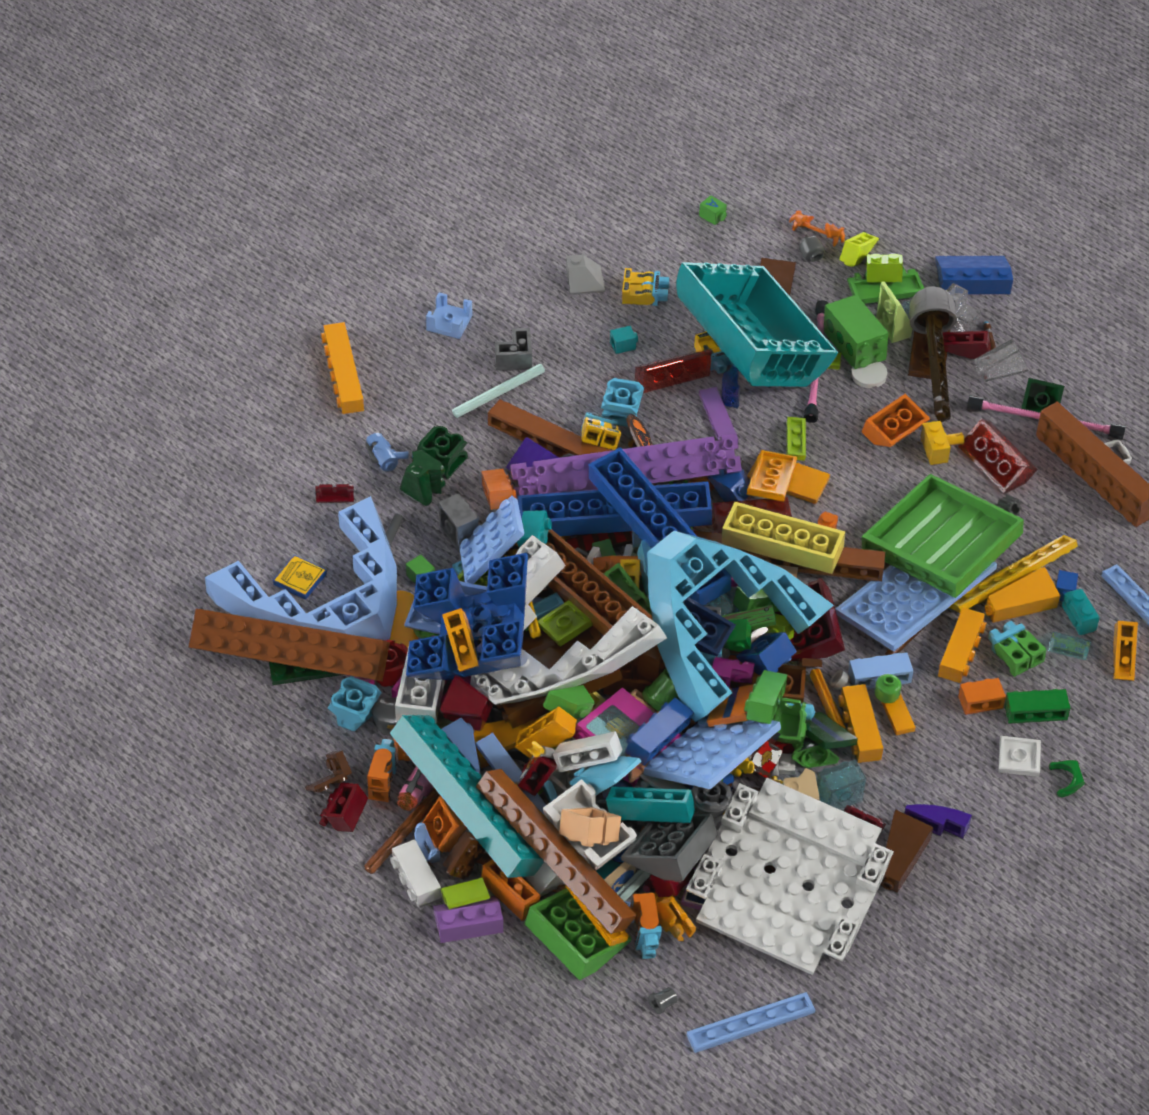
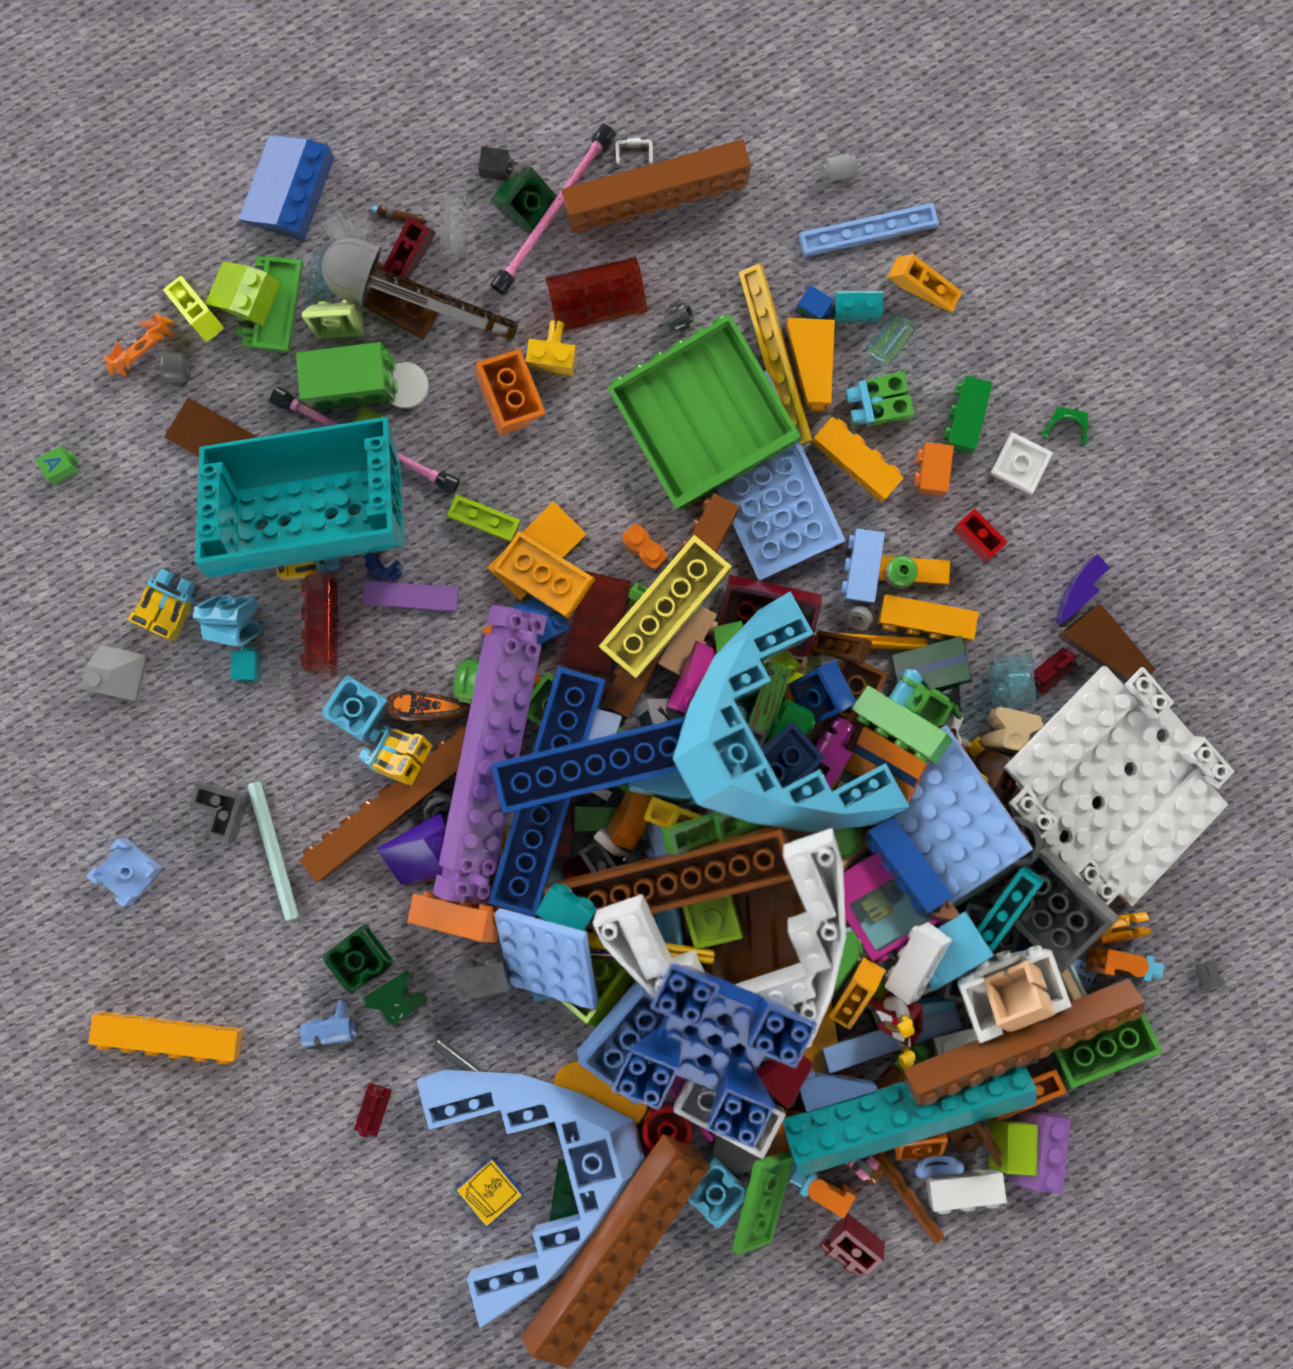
camera: 70 degrees left, 35 degrees up
reddish brown bracket [305,751,352,792] -> none
bright green brick [406,555,435,584] -> none
light orange slope [442,608,479,672] -> none
light blue tile [686,992,815,1053] -> none
none -> medium azure piece [193,595,262,647]
none -> pearl dark grey brick [478,146,514,181]
none -> bright green plate [732,1151,793,1255]
none -> red brick [952,508,1008,563]

